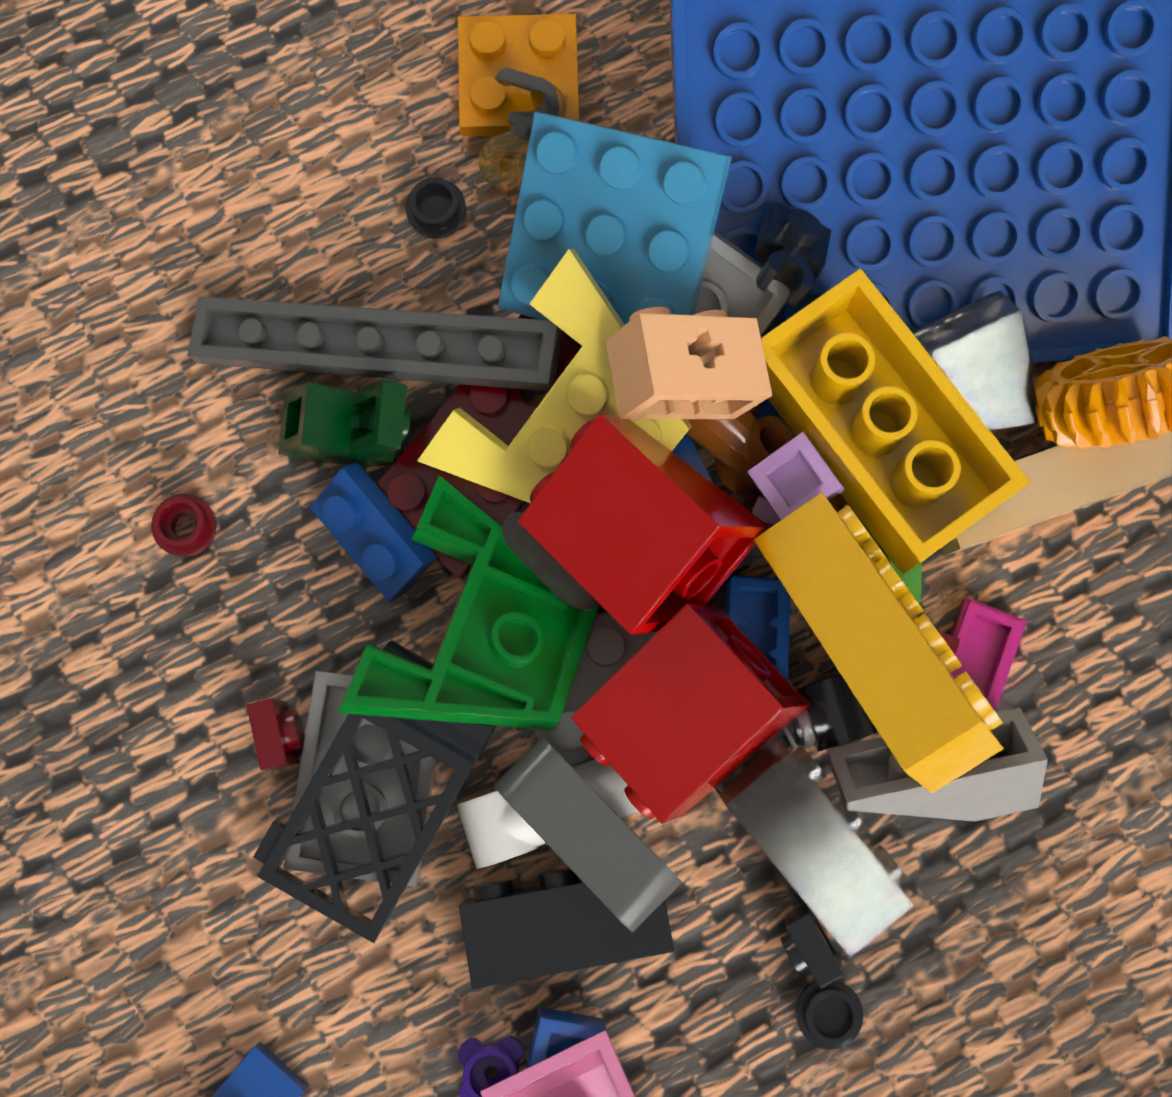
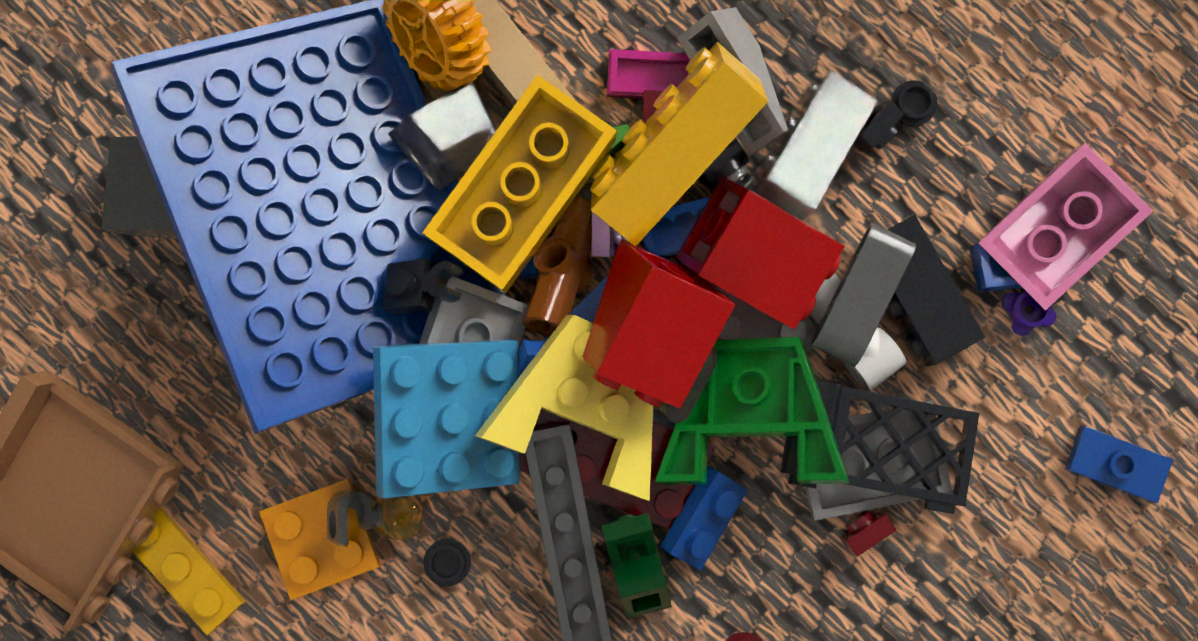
camera: 110 degrees left, 5 degrees up
light nougat brick [606,307,772,419] -> none
lavender plate [747,432,845,520] -> none

